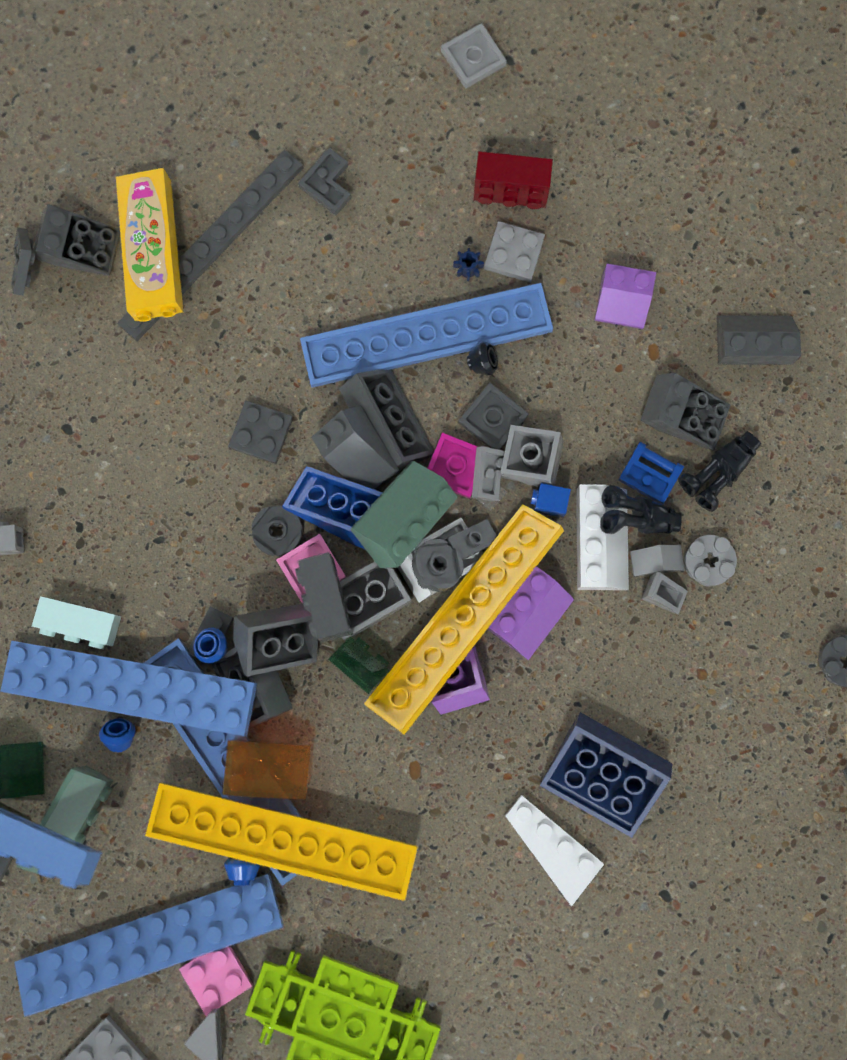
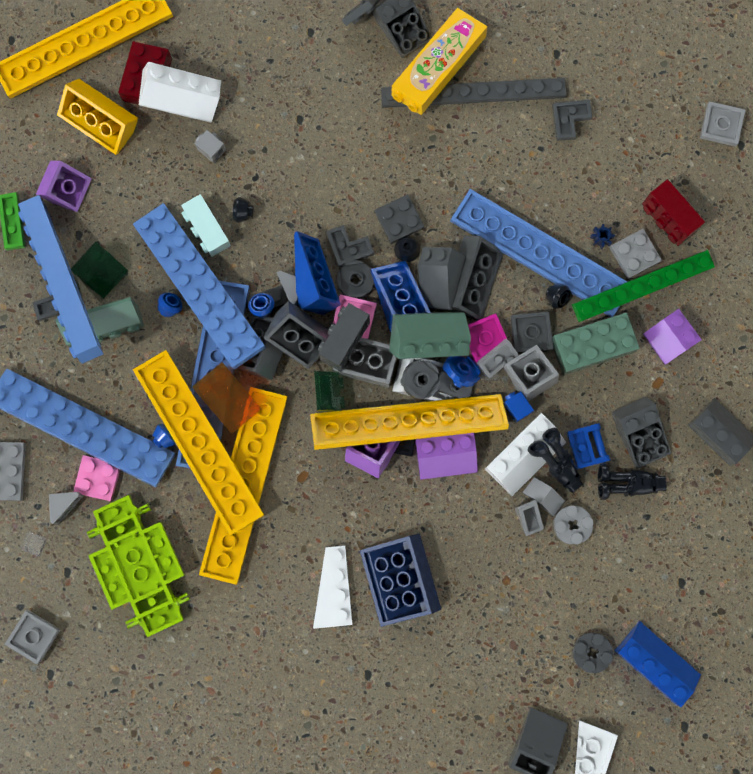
camera: 45 degrees right, 0 degrees up
none -> yellow plate [199,387,288,585]
none -> black cone [233,197,254,223]
none -> light grey slope [276,271,298,306]
none -> blue slope [294,231,341,315]
none -> dark grey plate [326,225,374,267]
none -> black cone [394,237,420,262]
none -> black tile [394,439,416,457]
none -> blue plate [442,356,481,388]
none -> sand green brick [552,313,640,375]
none -> green plate [572,250,715,322]

